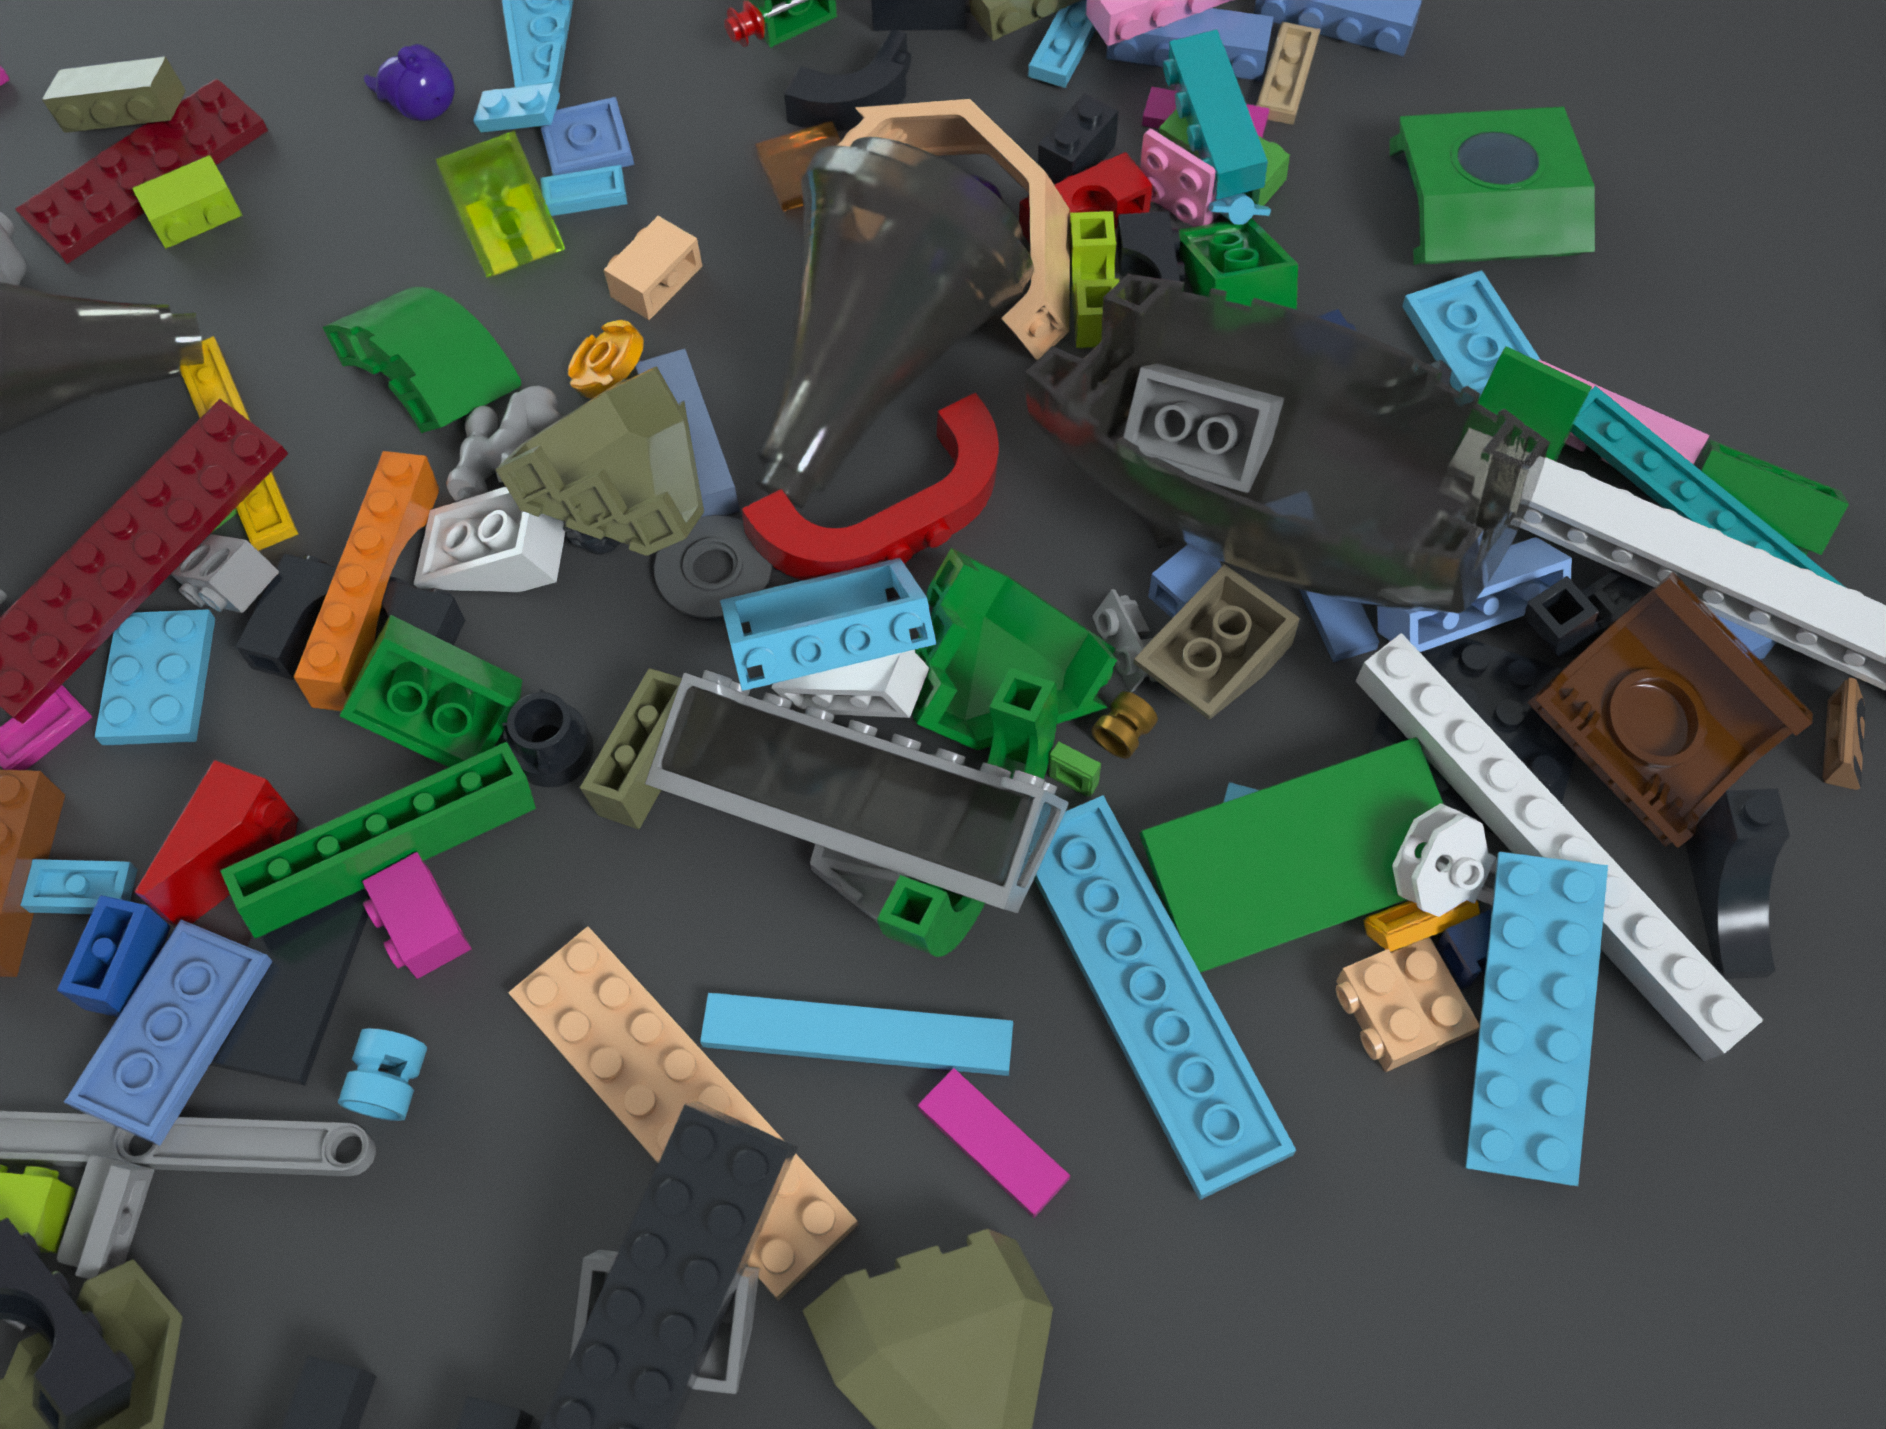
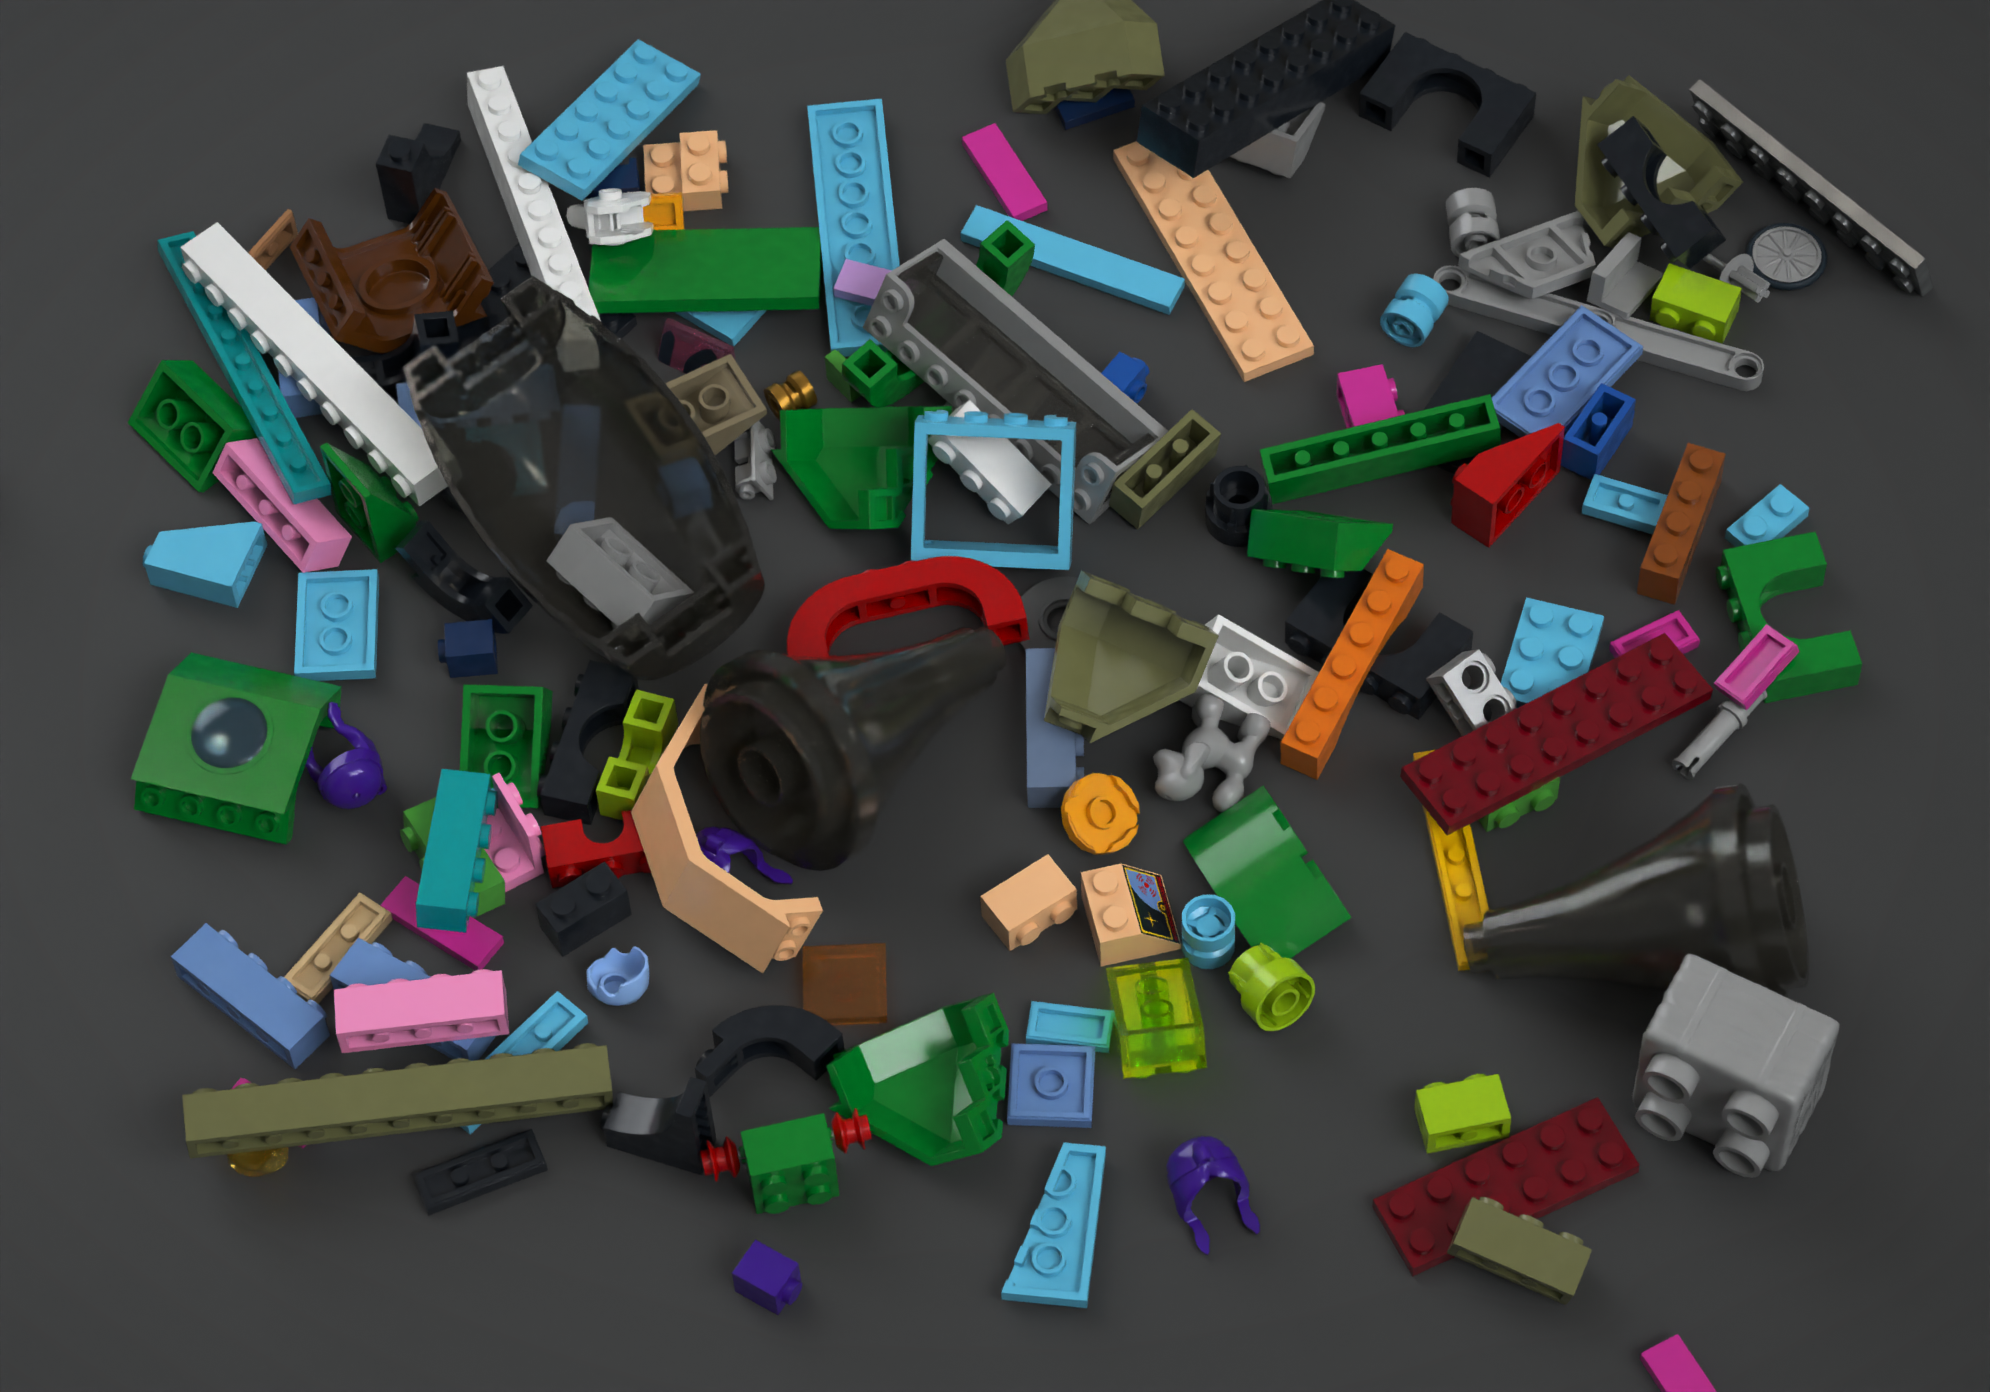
camera: 160 degrees left, 5 degrees down
medium azure plate [473,83,560,133] -> none
none -> medium azure slope [143,521,268,608]
none -> dark purple hair [305,702,387,810]
none -> light blue hair [586,946,649,1006]
none -> clear pink slope [658,318,736,374]
none -> green panel [826,992,1009,1166]
none -> lavender tile [833,259,916,306]
none -> light nougat slope [1081,863,1181,967]
none -> blue brick [1101,351,1150,404]
none -> medium azure wheel [1182,894,1235,969]
none -> lime piece [1228,943,1315,1031]
none -> light grey wheel [1445,188,1500,257]
none -> light grey wing [1458,211,1596,300]

